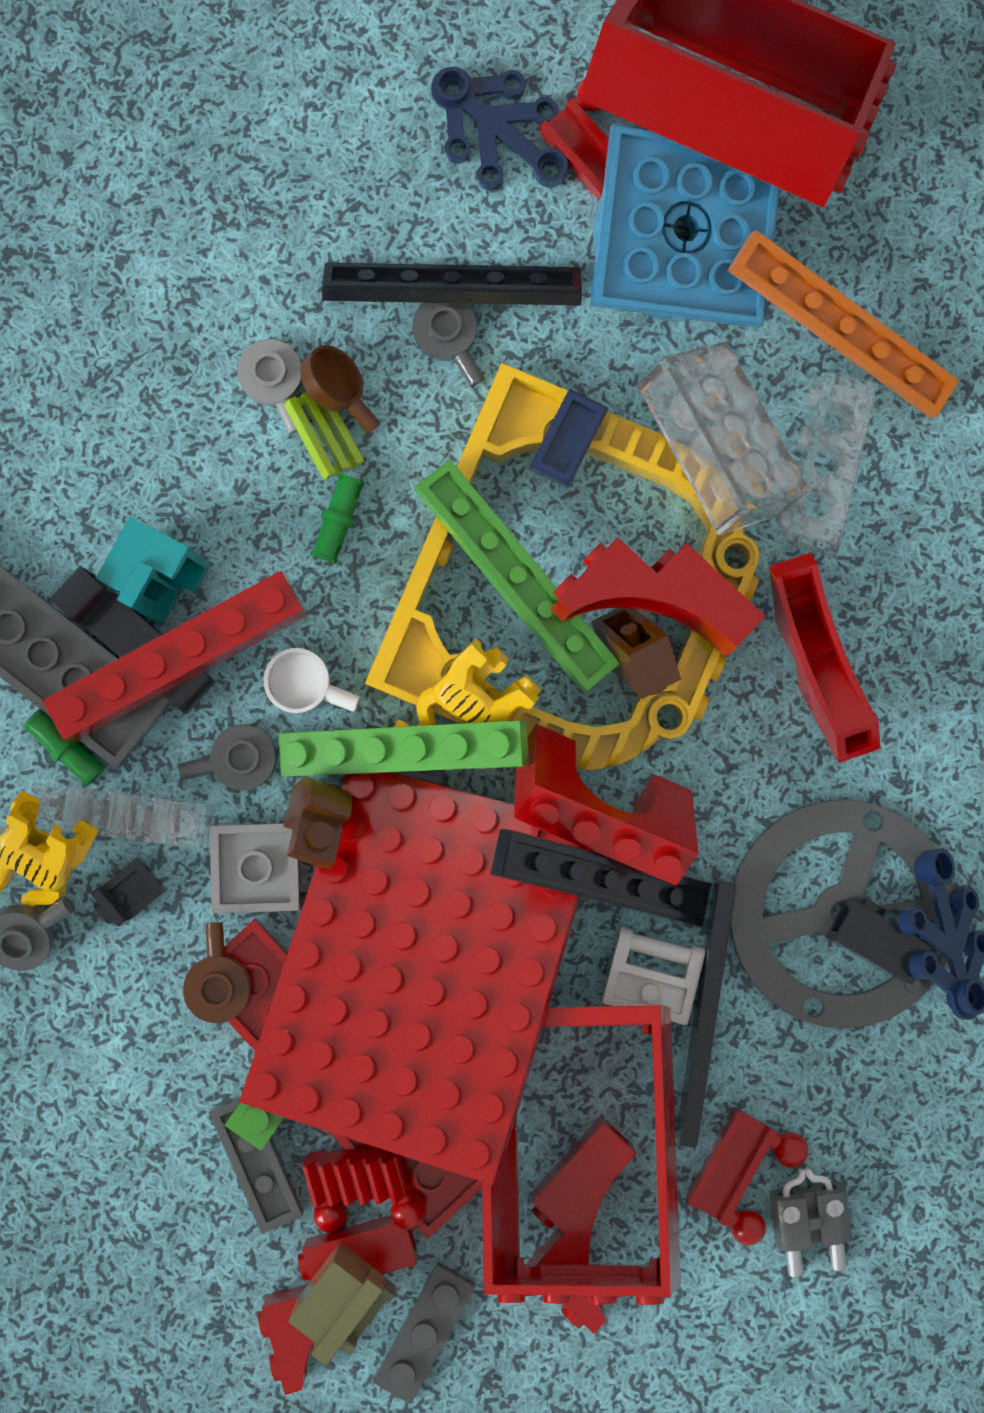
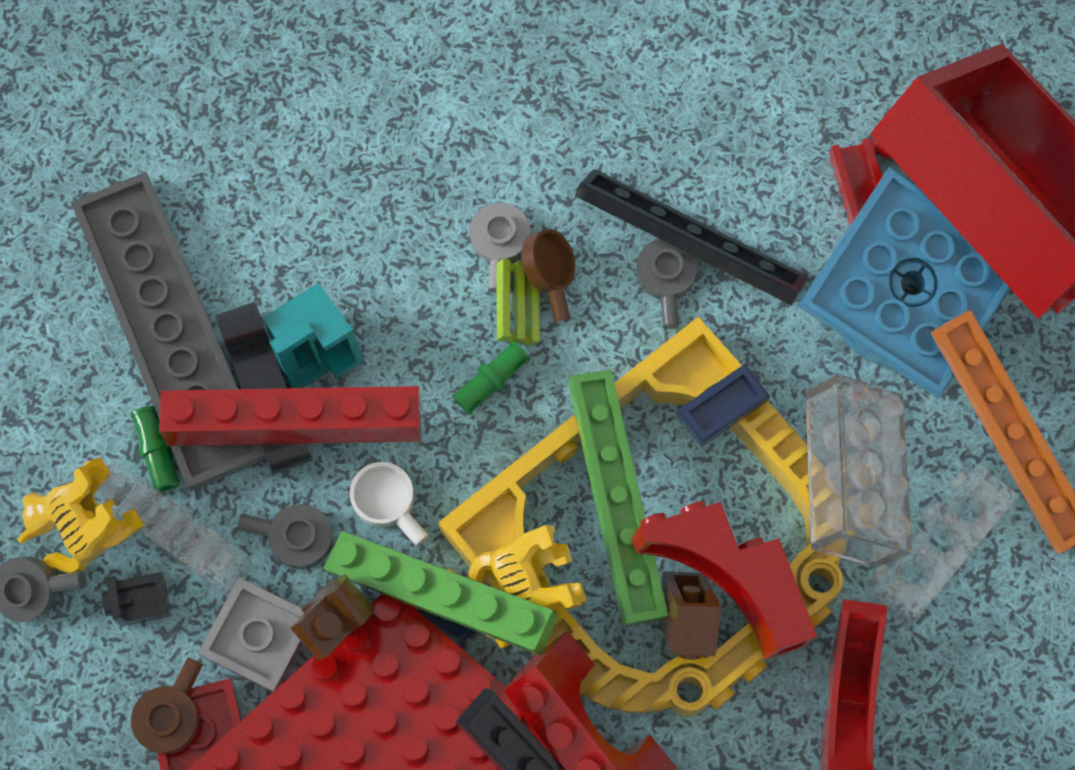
camera: 30 degrees right, 15 degrees down
dark blue plant [431,67,568,191] -> none

